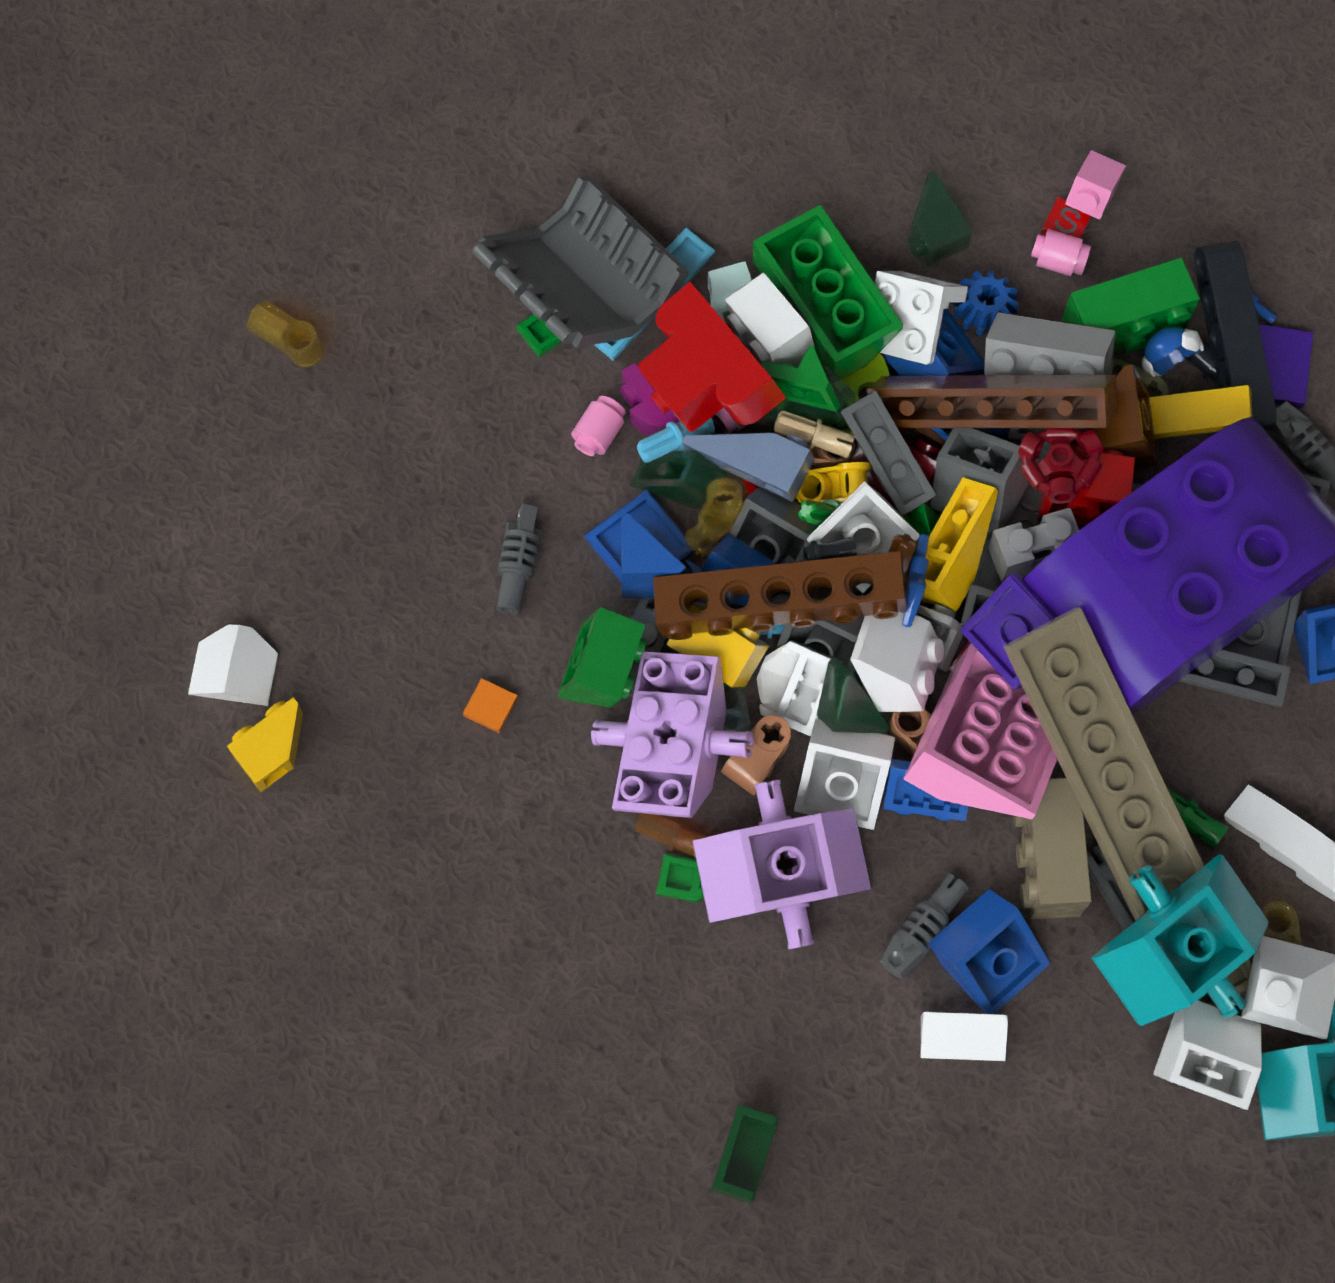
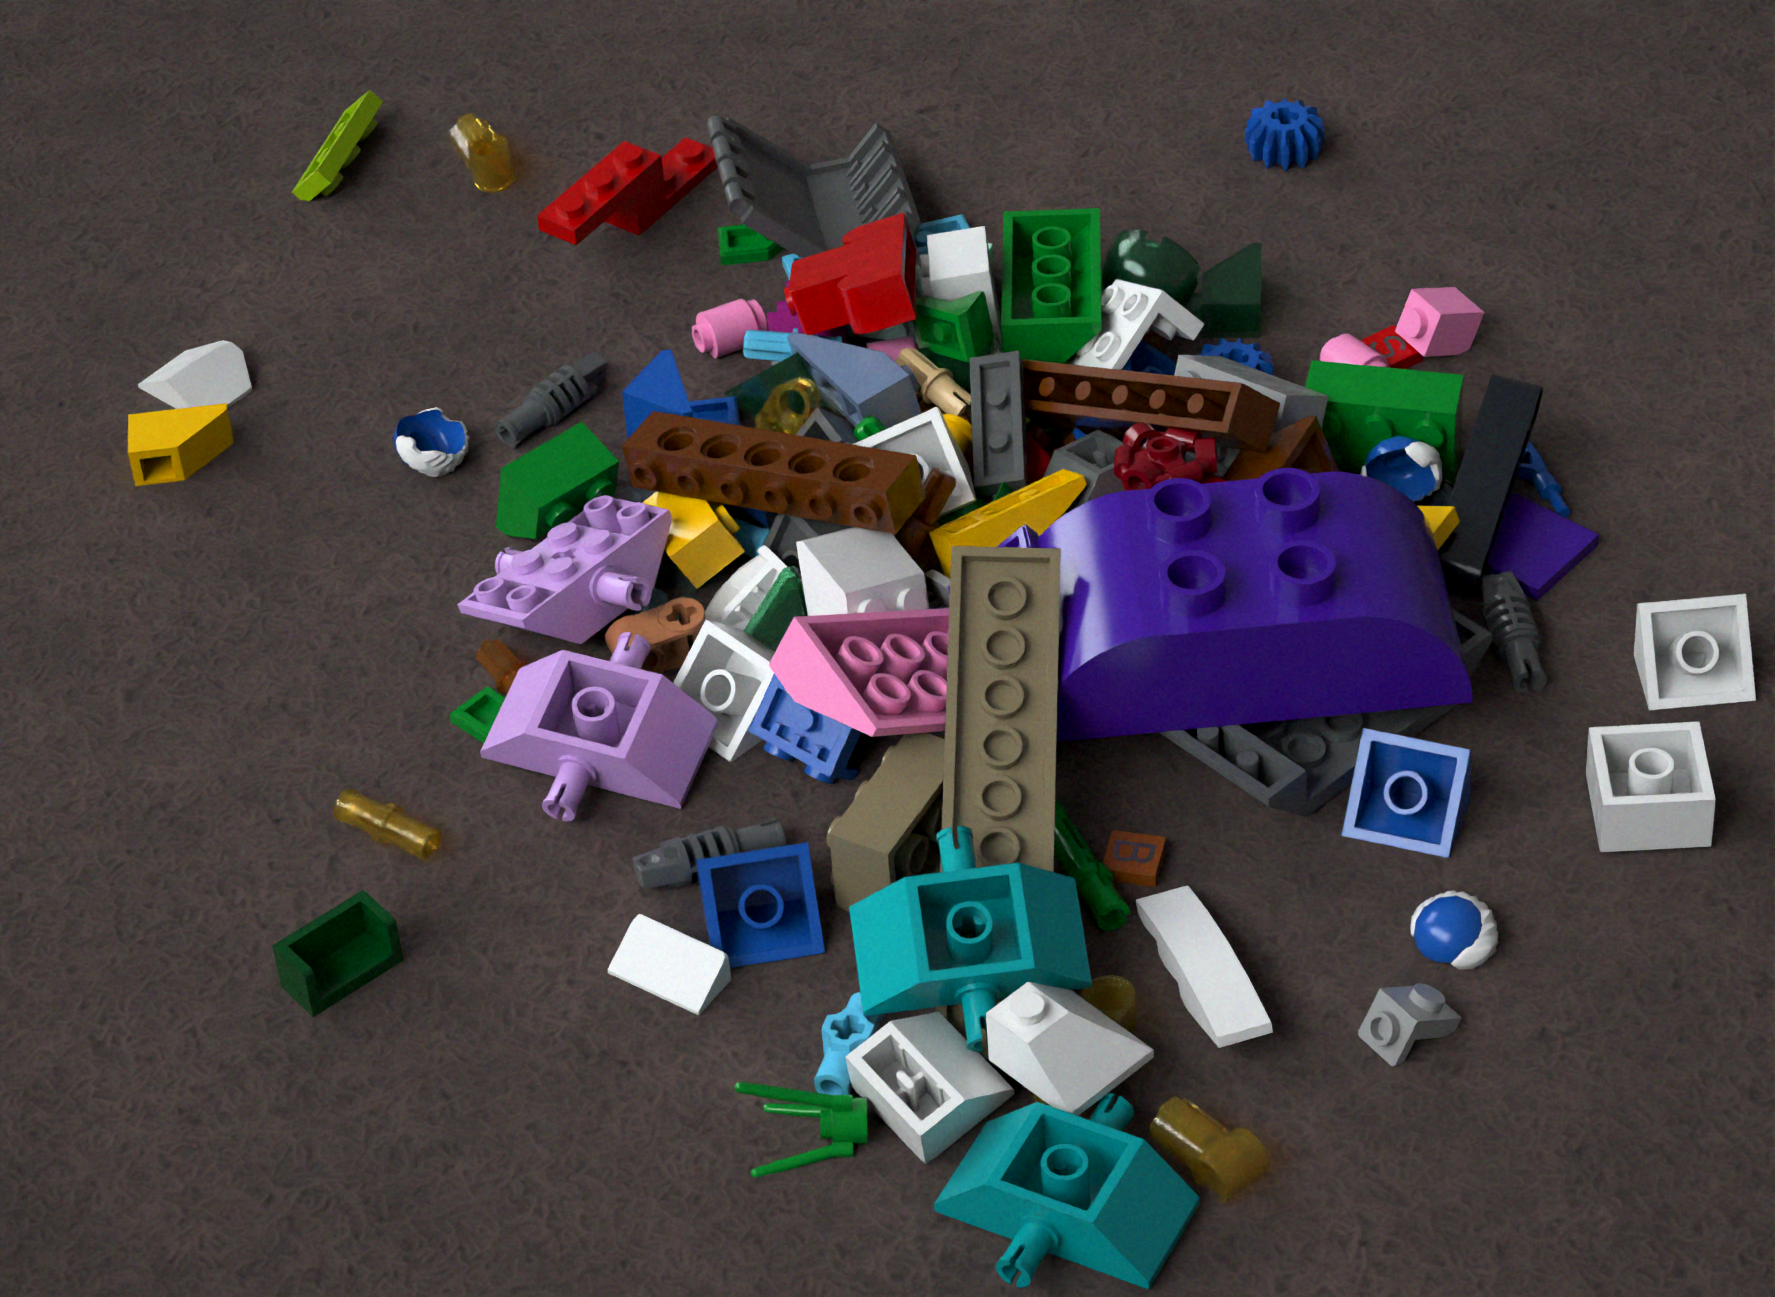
camera: 35 degrees right, 30 degrees down
orange tile [463,678,518,733] -> none
blue hand [902,534,929,627] -> none
none -> lime plate [292,90,383,201]
none -> clear yellow pin [333,788,442,861]
none -> hair [393,407,469,477]
none -> red bracket [537,137,718,246]
none -> green plant [734,1082,867,1177]
none -> medium azure axle [814,992,884,1095]
none -> clear green cylinder [1101,229,1201,308]
none -> dark orange tile [1103,830,1166,887]
none -> blue gear [1245,98,1325,172]

